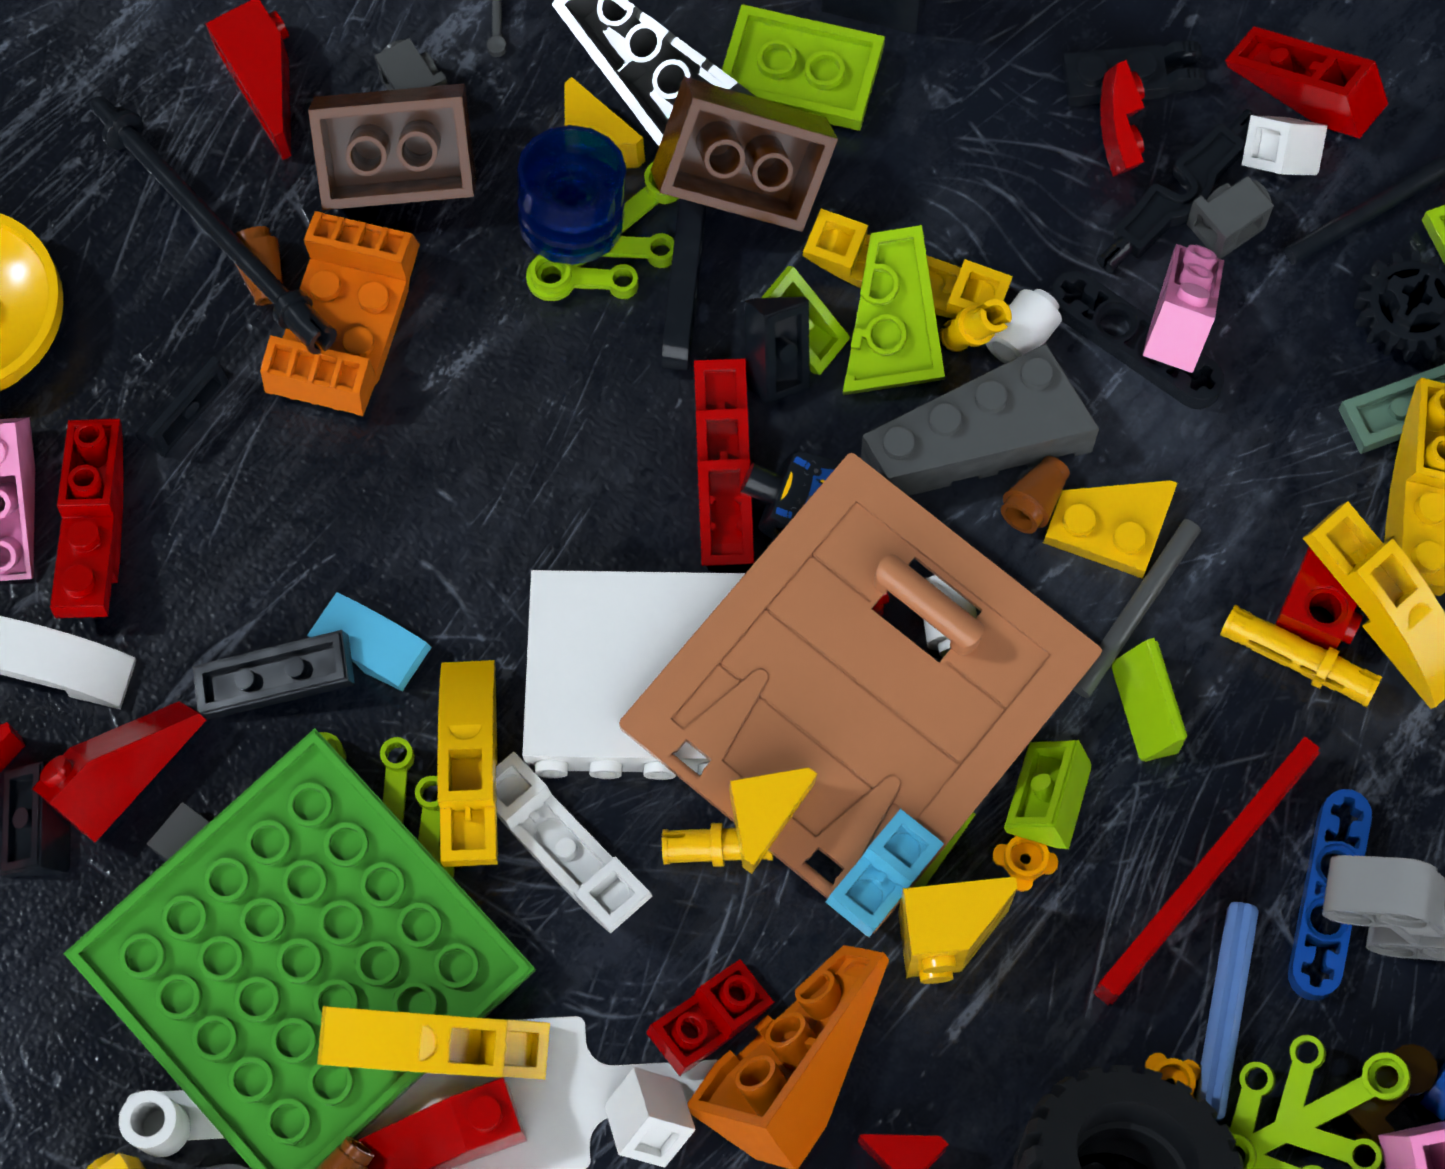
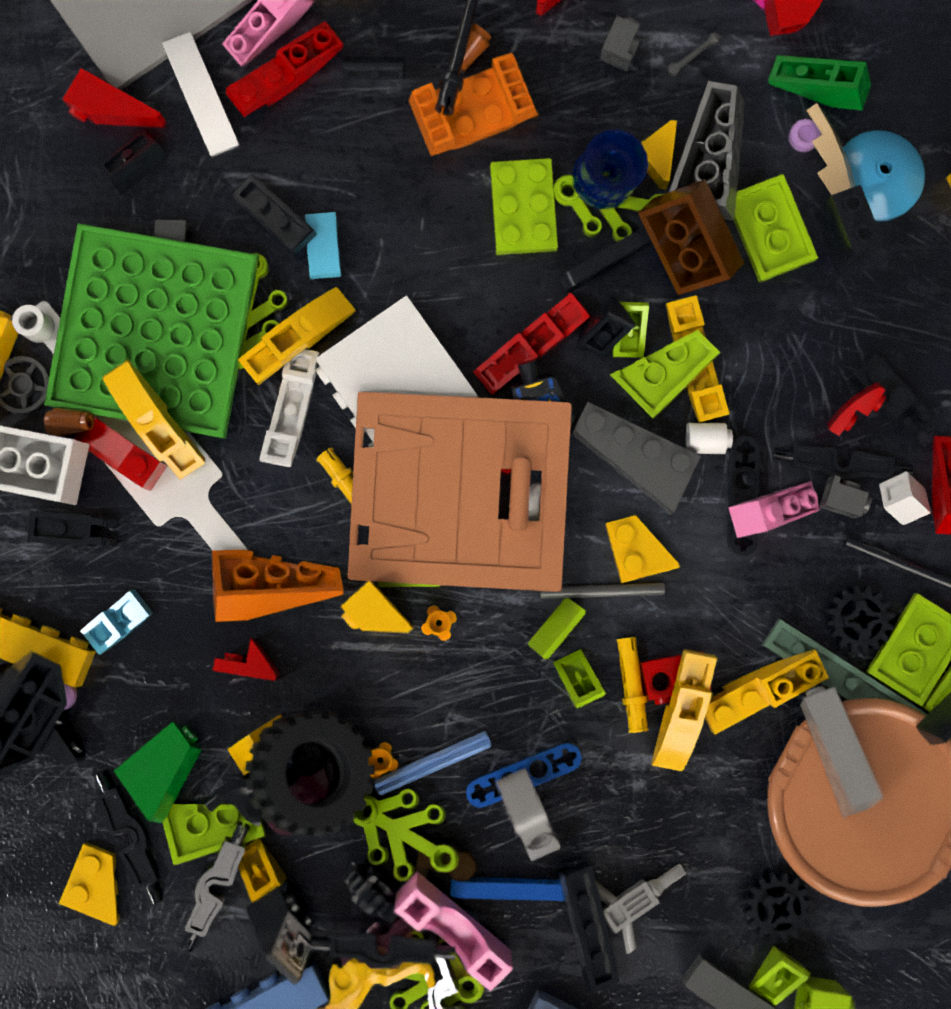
camera: 50 degrees right, 15 degrees up
red slope [32,701,206,842] -> none
reddish brown brick [308,84,477,210] -> none
white panel [605,1067,696,1167] -> none
red slope [646,959,774,1077] -> none
yellow slope [729,767,818,874] -> none
medium azure slope [825,809,944,937] -> none
yellow pin [940,298,1012,352] -> none
dark orange cone [1001,456,1070,534] -> none
lime slope [1004,740,1091,849] -> none
red tile [1093,736,1320,1005] -> none
none -> lime plate [490,158,558,255]
none -> lime slope [553,649,606,709]

